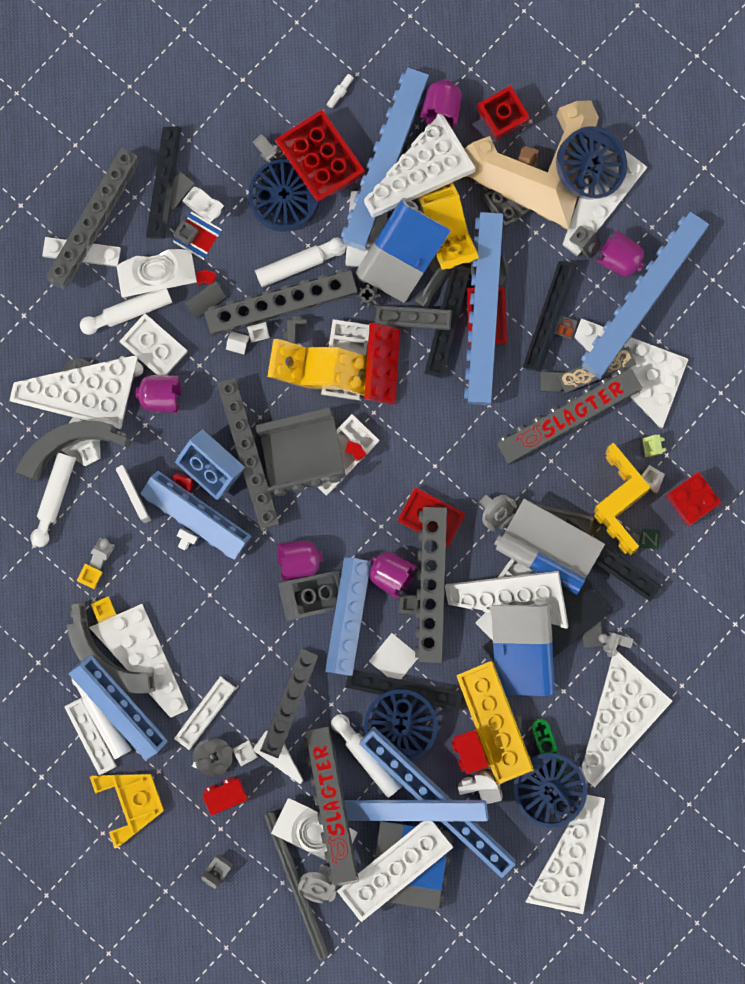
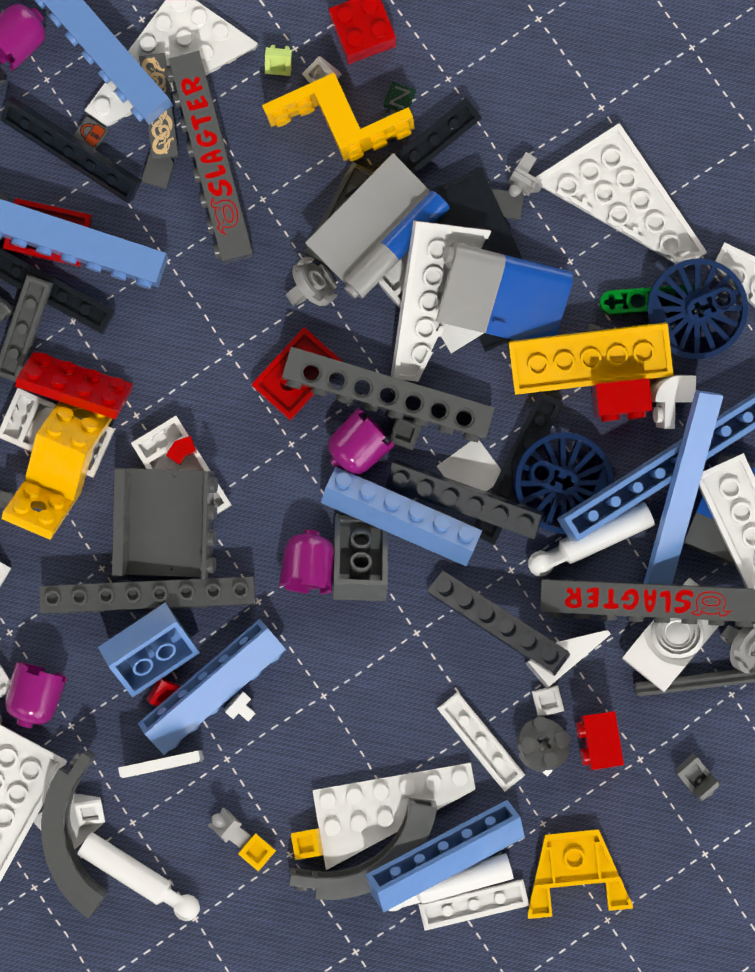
camera: 75 degrees left, 0 degrees up
none -> black plate [386,460,544,539]

